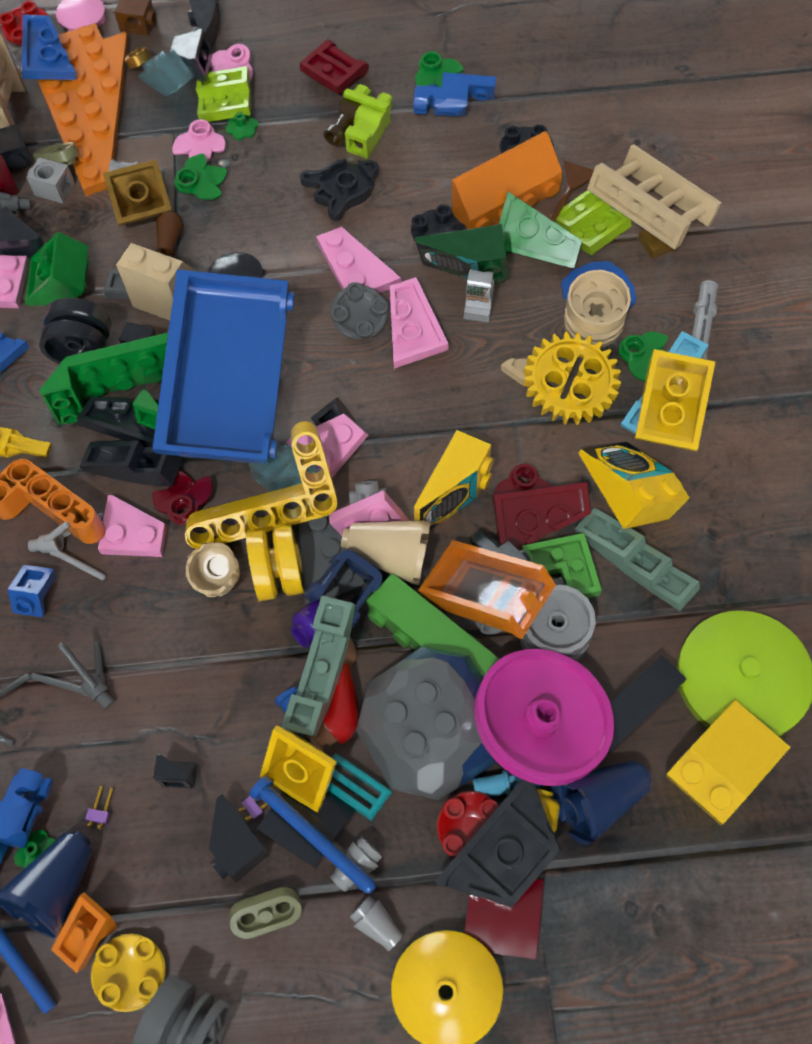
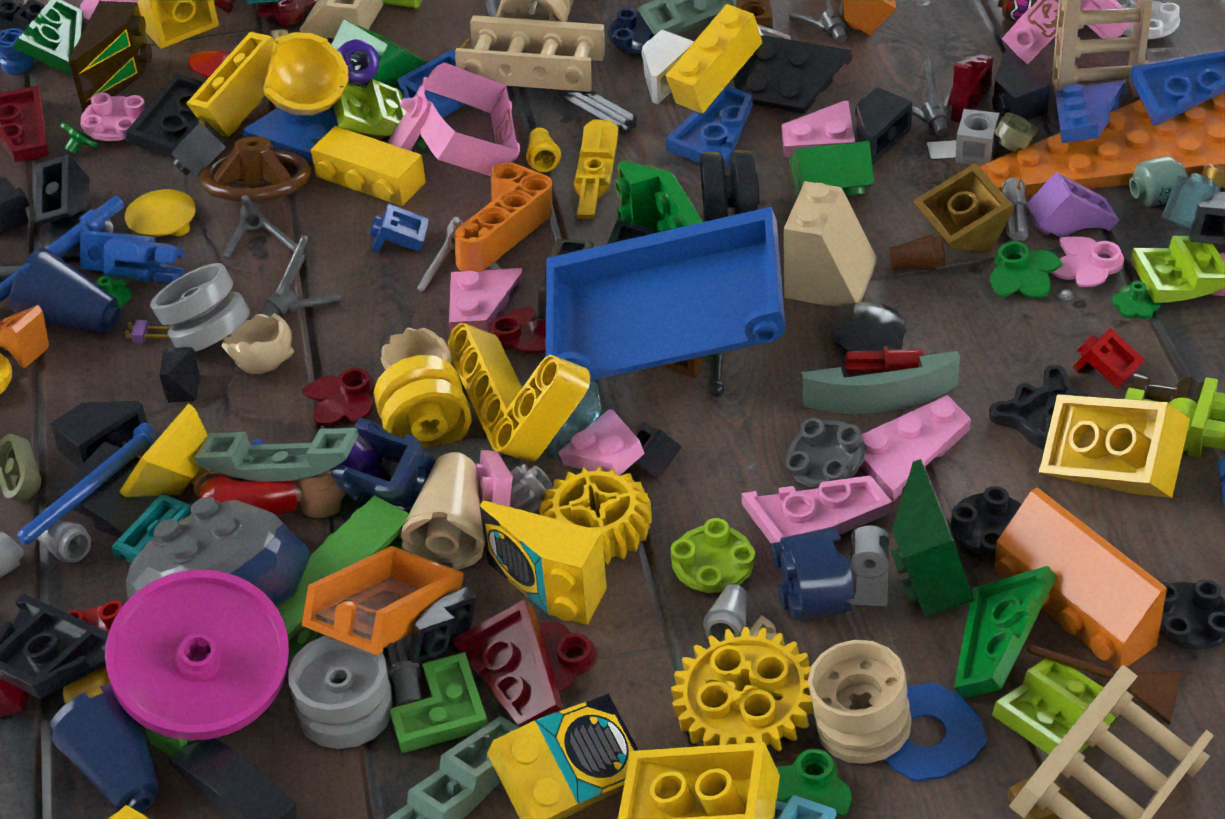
camera: 85 degrees right, 20 degrees down
none -> light grey wheel [150,263,250,352]
none -> tan hair [221,313,295,374]
none -> dark red plate [302,368,375,426]
none -> yellow gear [539,465,652,565]
none -> lime dish [671,518,755,593]
none -> light grey cone [703,585,748,642]
none -> dark blue brick [771,527,854,622]
none -> sand green slope [801,351,960,414]
none -> red axle [845,346,924,374]
none -> white sticker [927,140,957,159]
none -> medium lavender arch [1027,172,1120,238]
none -> yellow slope [1039,395,1190,498]
none -> blue wing [1055,80,1127,143]
none -> red bracket [1072,327,1145,389]
none -> sand green head [1129,156,1188,208]

